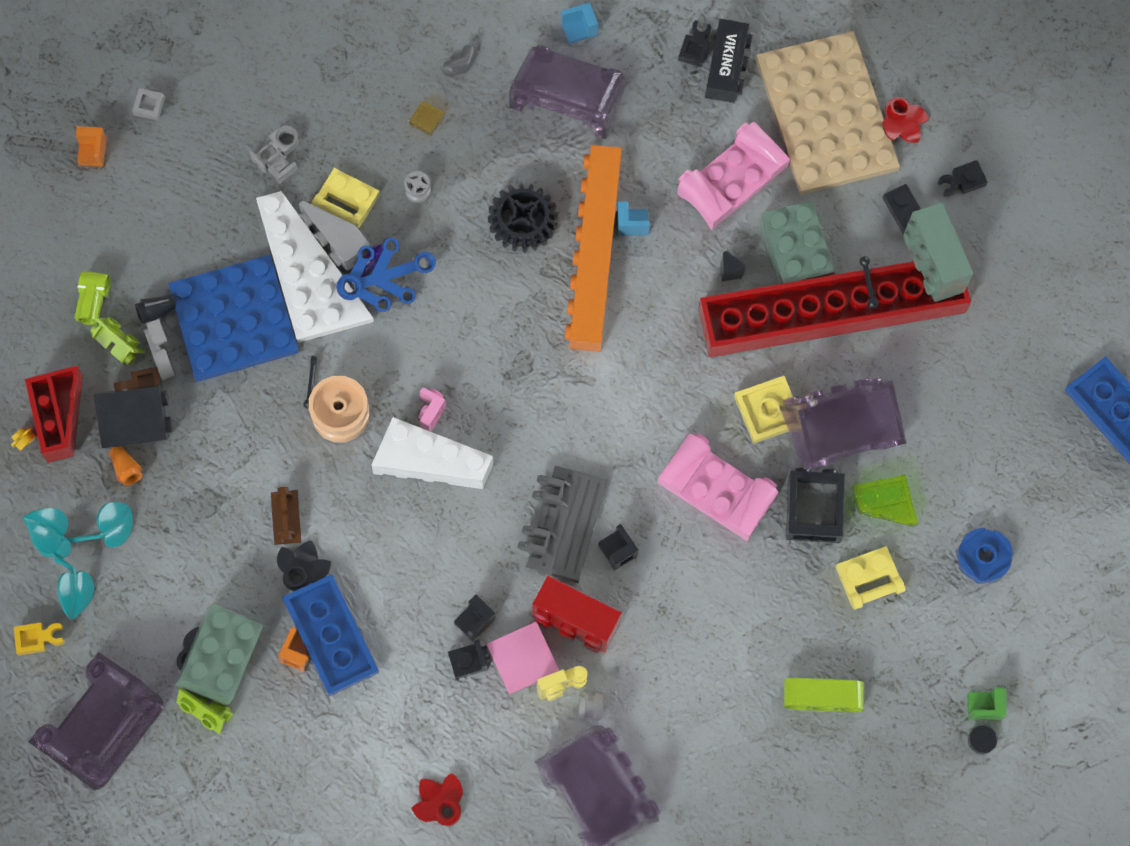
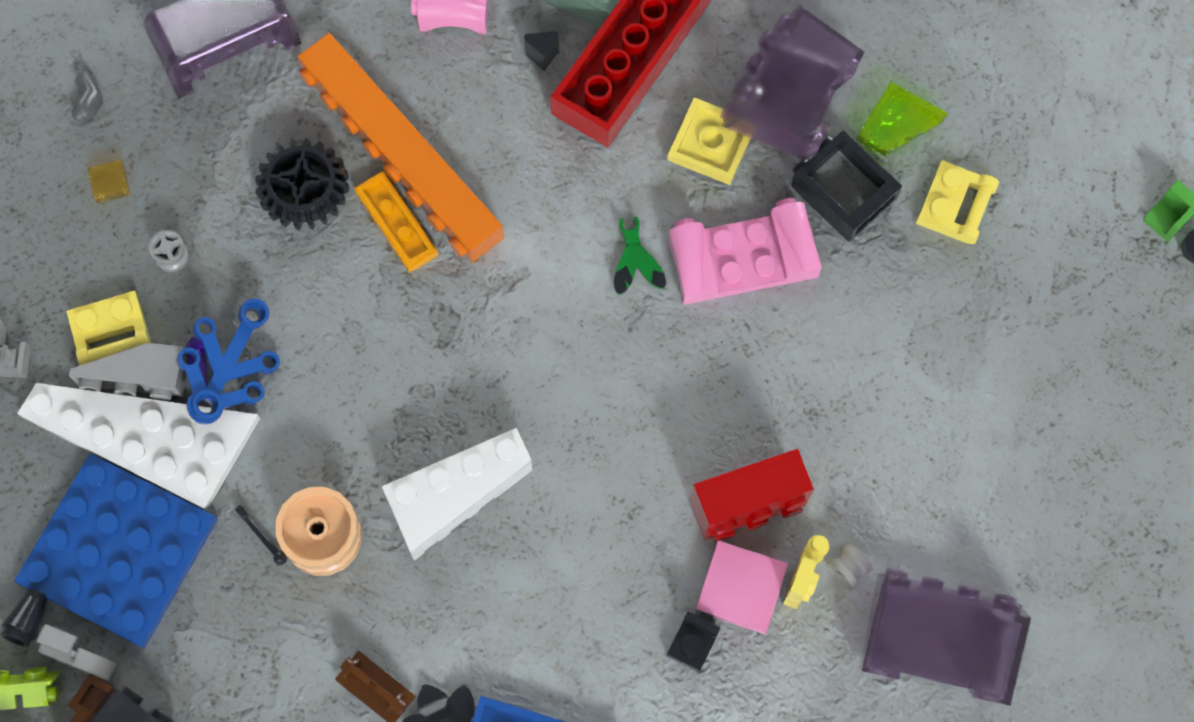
camera: 45 degrees left, 0 degrees up
bright pink bracket [418,387,446,432] -> none
black panel [454,594,496,642] -> none
dark grey hinge [517,466,607,583] -> none
black panel [598,524,639,570] -> none
dark azure panel [617,202,650,236] -> none
lime beam [784,678,864,712] -> none
blue plate [956,528,1013,584] -> none
none -> light orange tile [354,171,438,273]
none -> green piece [614,216,666,295]

